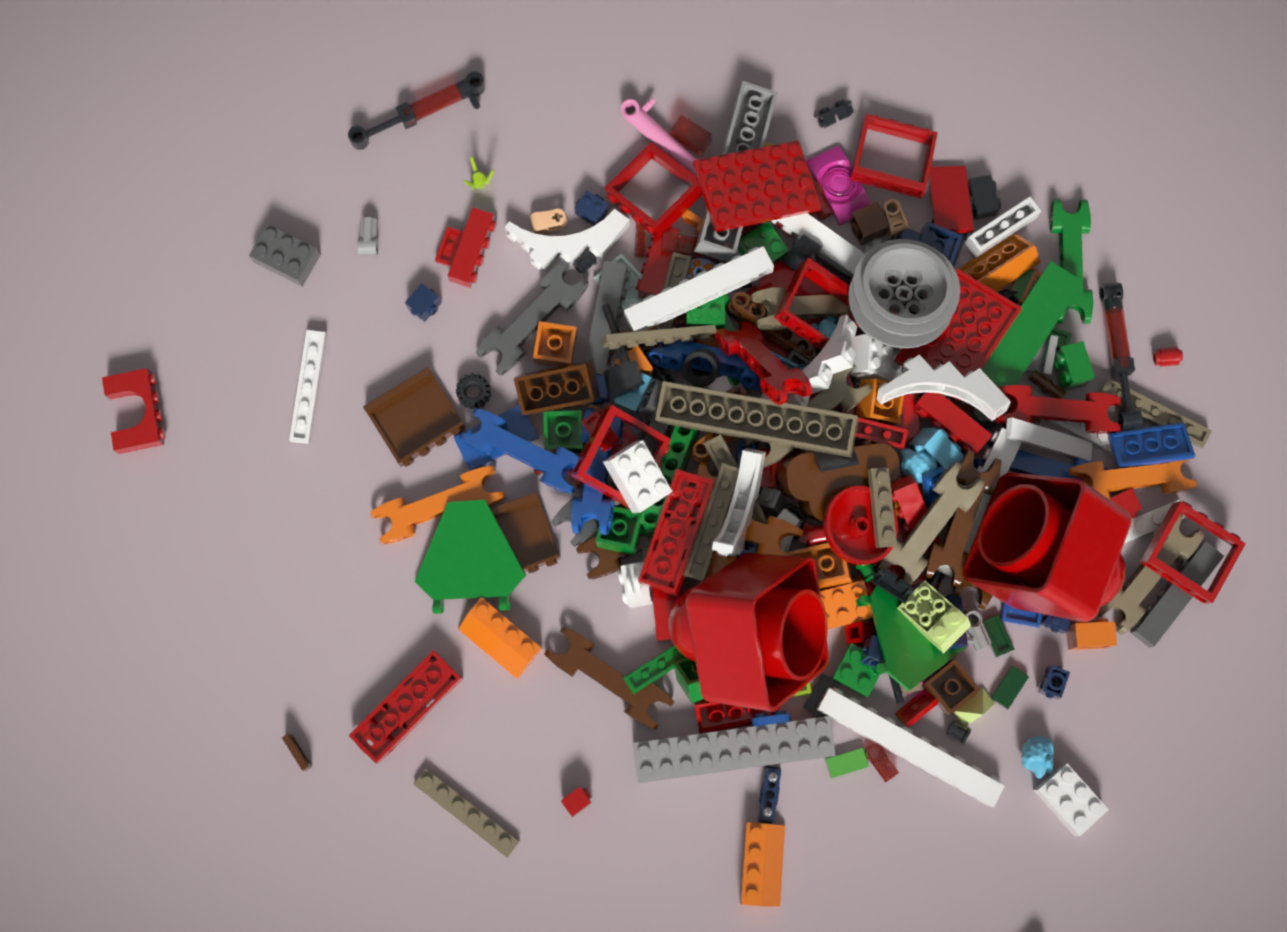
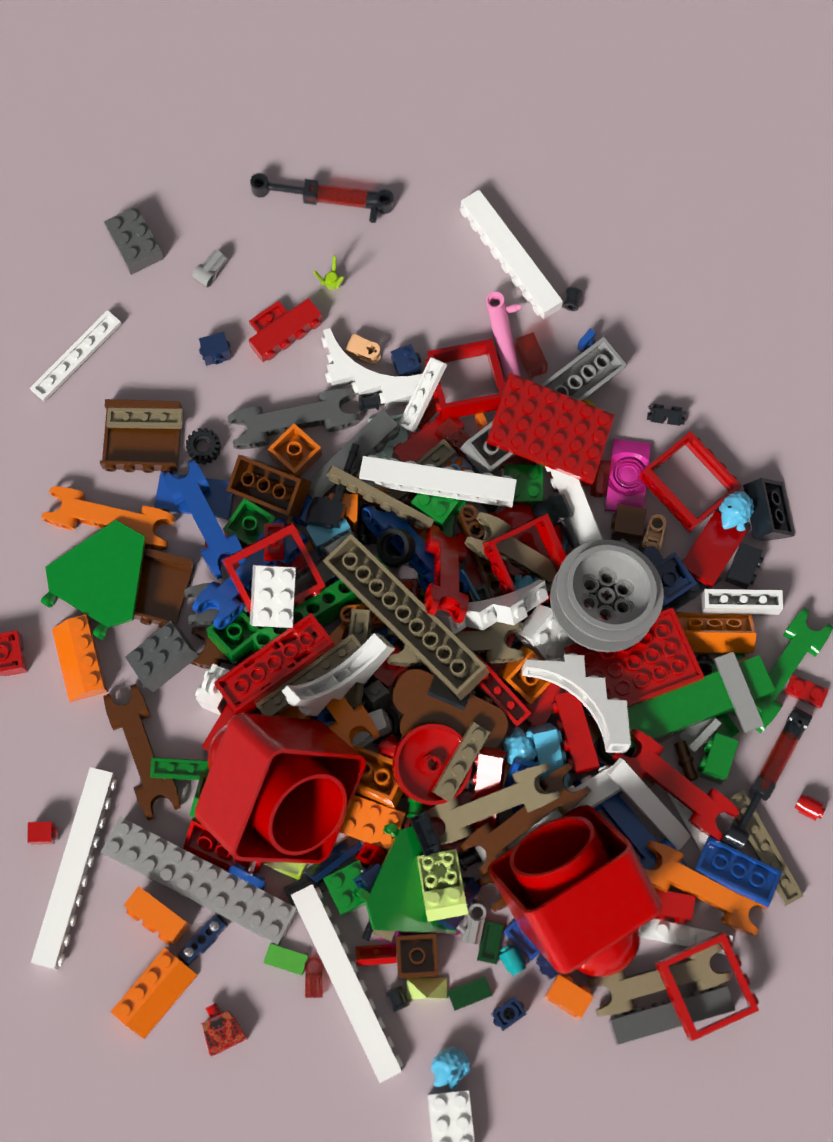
camera: 35 degrees right, 5 degrees down
none -> white brick [31,767,117,970]
none -> dark tan plate [106,408,183,429]
none -> orange brick [123,886,191,946]
none -> dark grey brick [125,621,199,692]
none -> torso [202,1003,248,1056]
none -> dark blue tile [304,836,363,883]
none -> white tile [398,357,447,433]
none -> white brick [460,190,563,320]
none -> teal brick [499,944,527,976]
none -> black bush [563,287,582,311]
none -> blue plate [577,328,596,353]
none -> light grey tile [714,652,763,733]
none -> medium azure animal [719,491,754,531]
none -> black slope [743,478,795,541]
none -> red plate [784,674,828,708]

